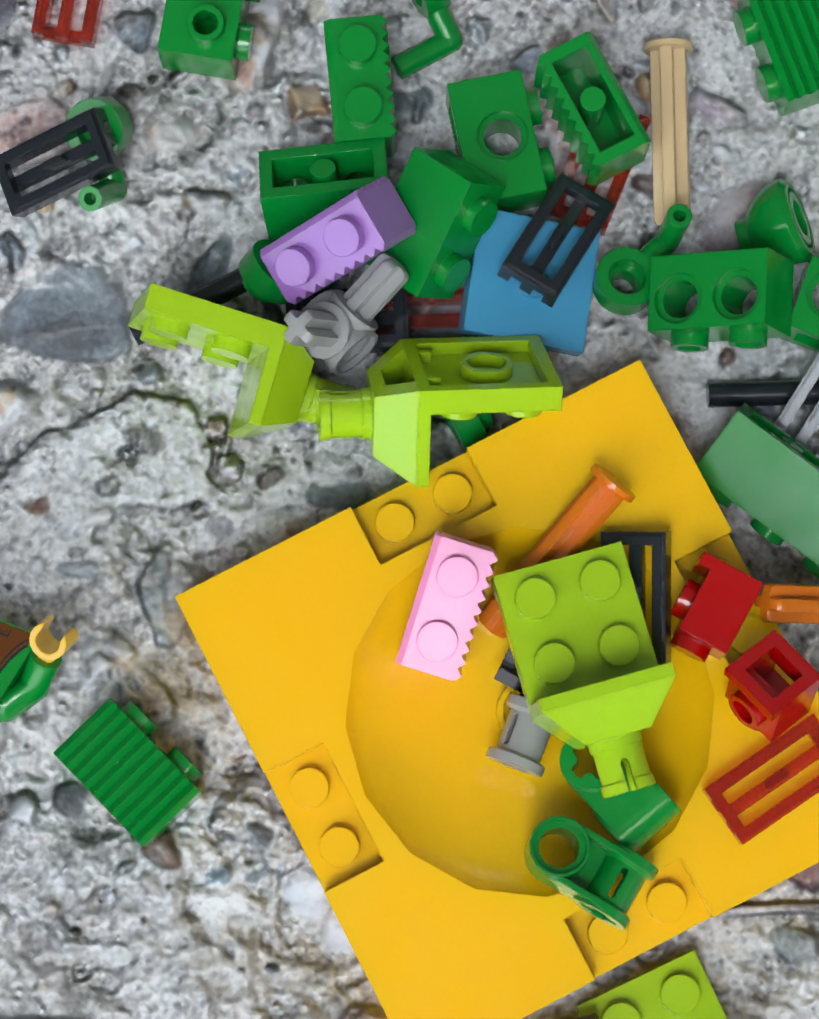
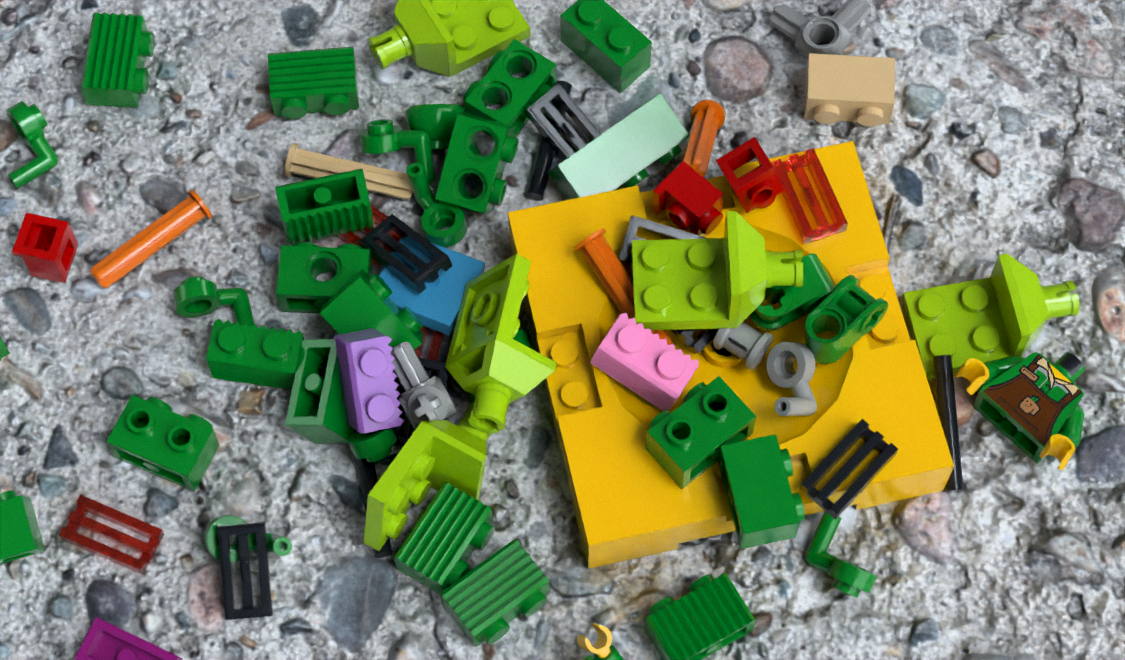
camera: 75 degrees left, 15 degrees down
none -> green plate [359,119,435,183]
none -> green brick [394,482,495,594]
none -> green brick [440,539,550,647]
none -> green brick [646,376,756,489]
none -> green brick [718,434,805,549]
none -> light grey plate [766,342,817,416]
none -> black tile [800,419,898,520]
none -> green plate [805,511,877,598]

